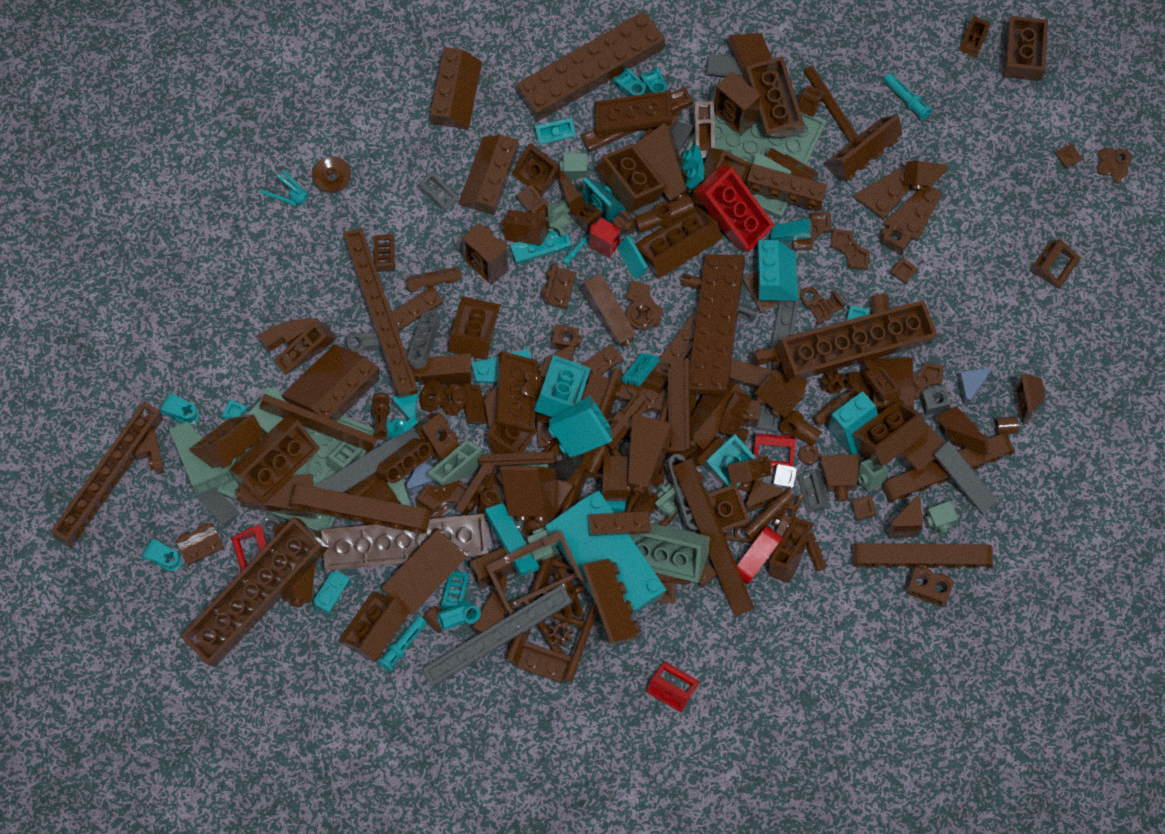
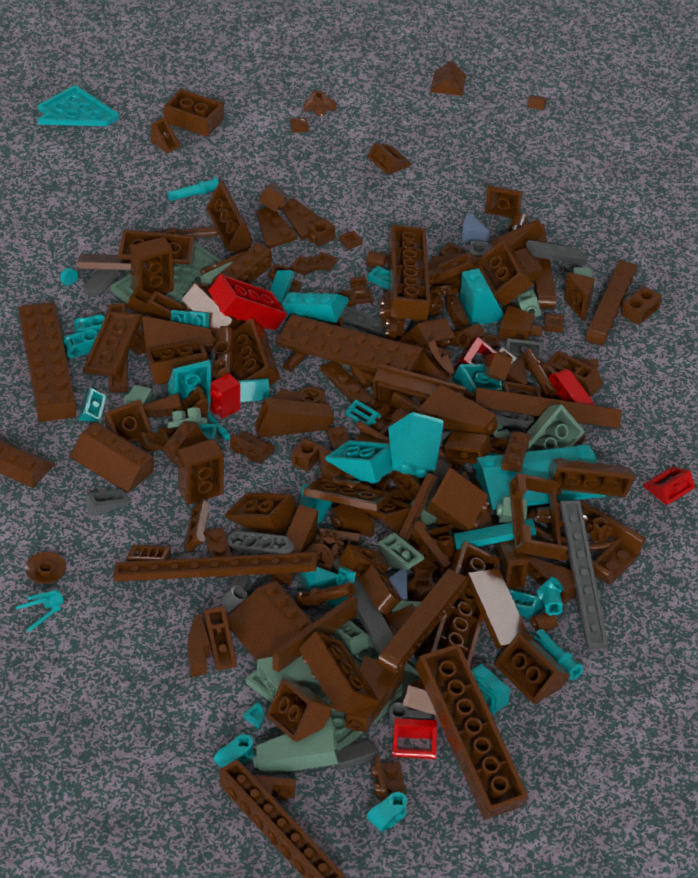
camera: 70 degrees left, 25 degrees down
none -> teal tile [60,268,78,286]

